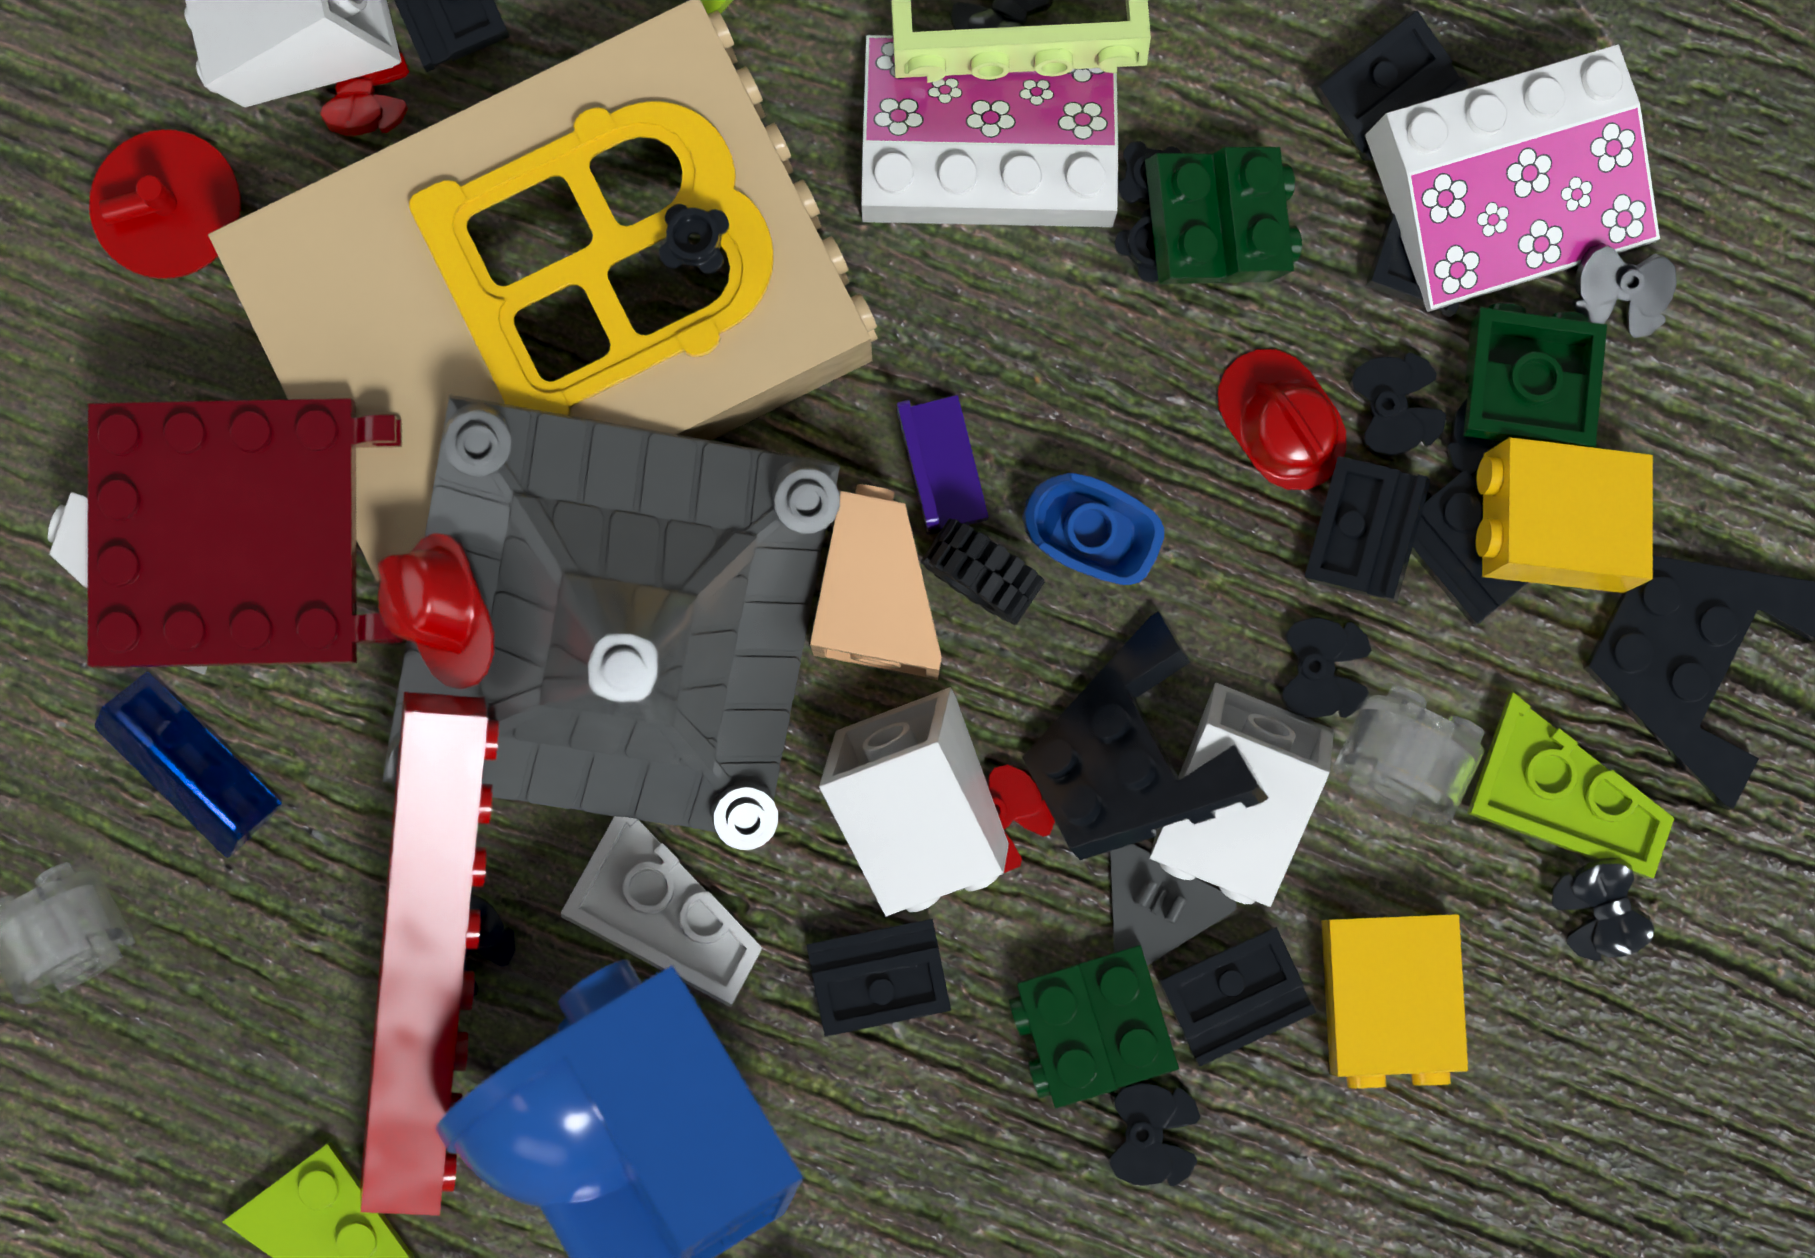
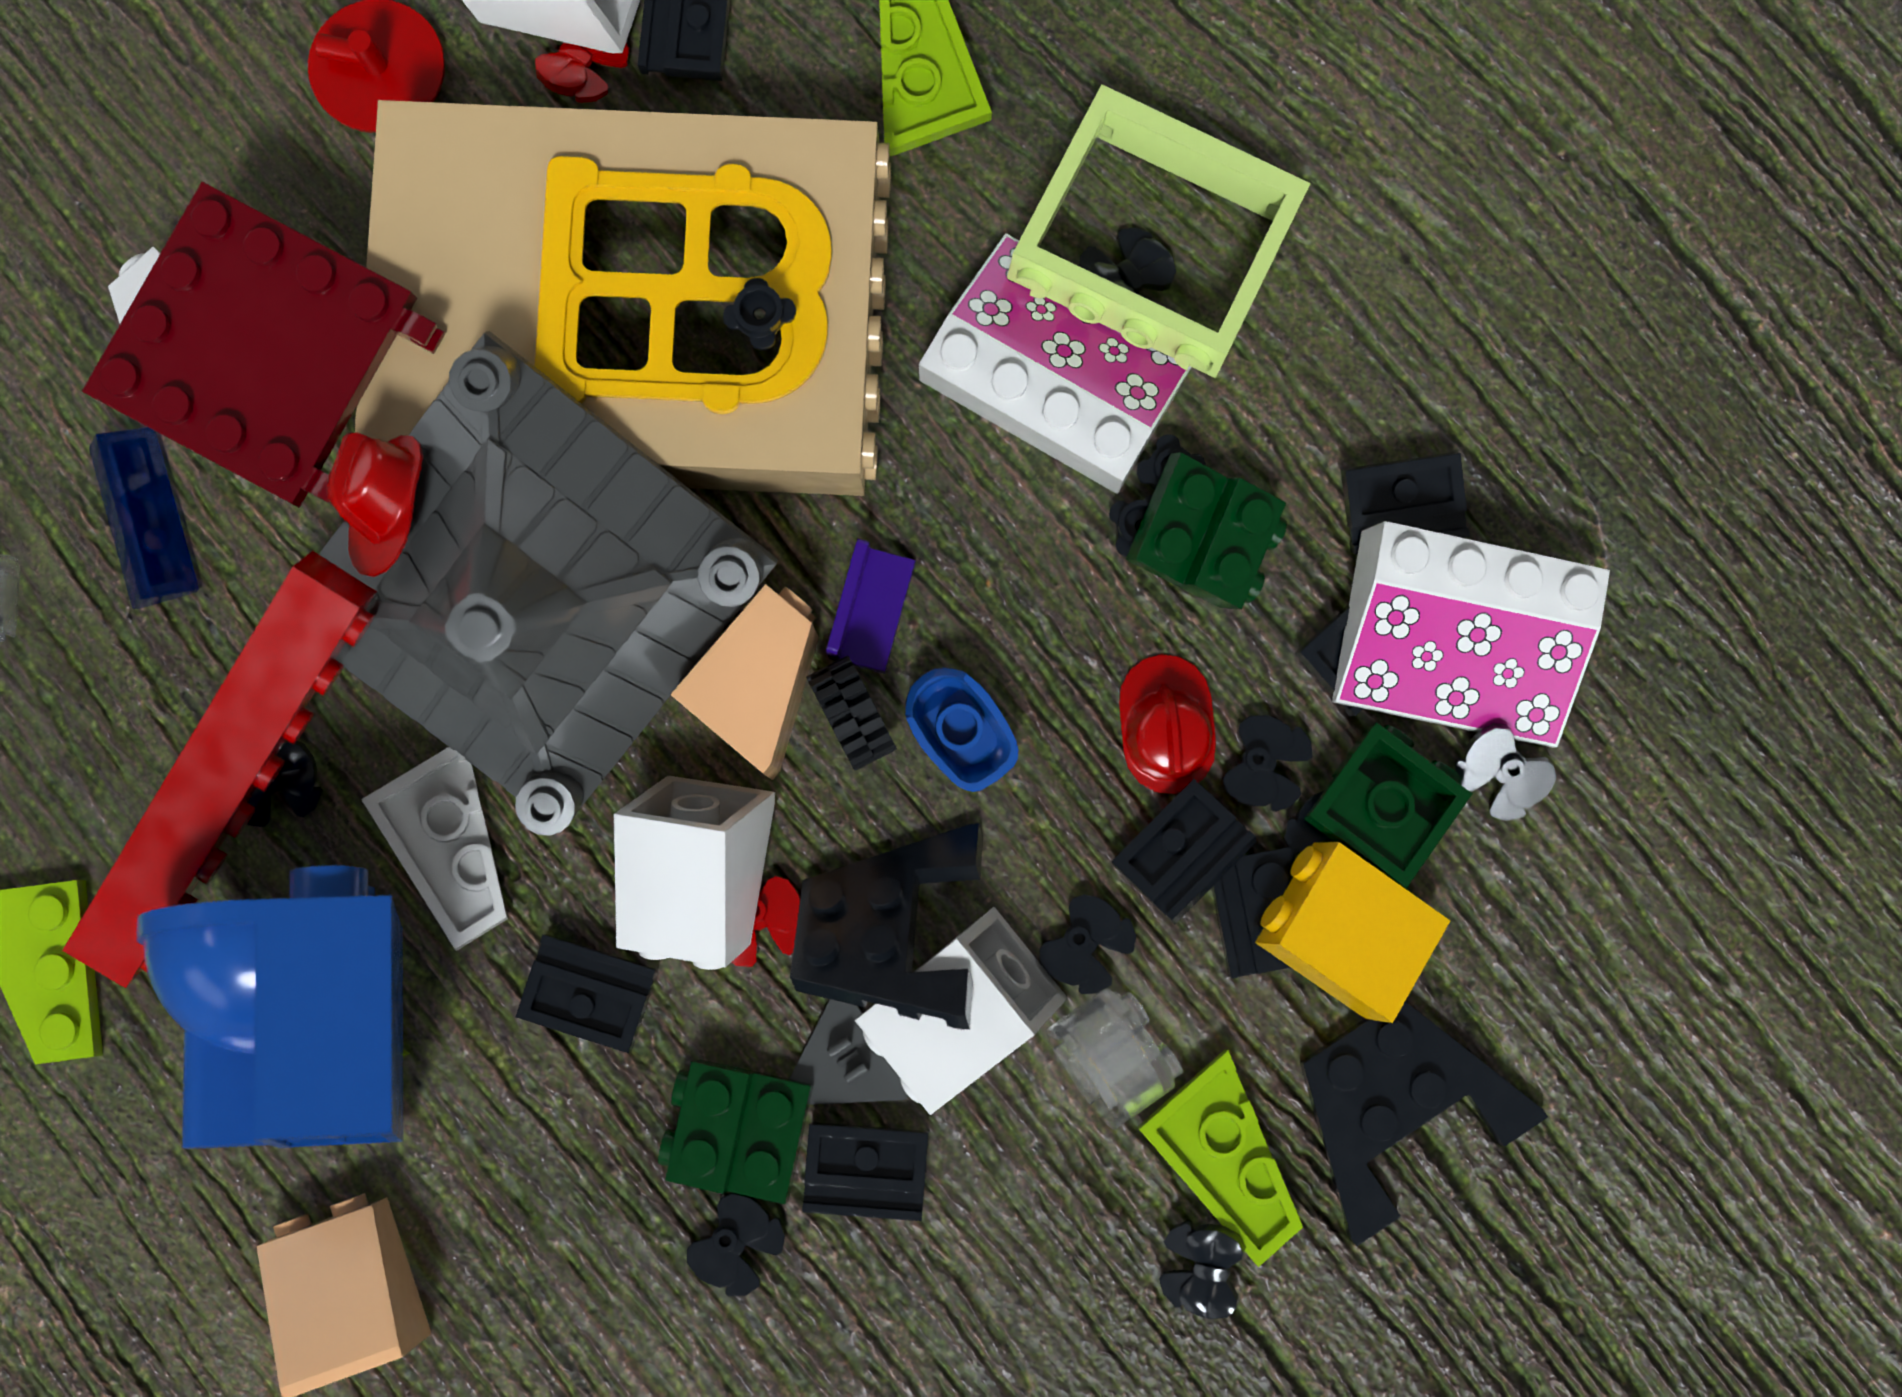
camera: 30 degrees right, 0 degrees up
yellow brick [1321,914,1468,1088] -> none

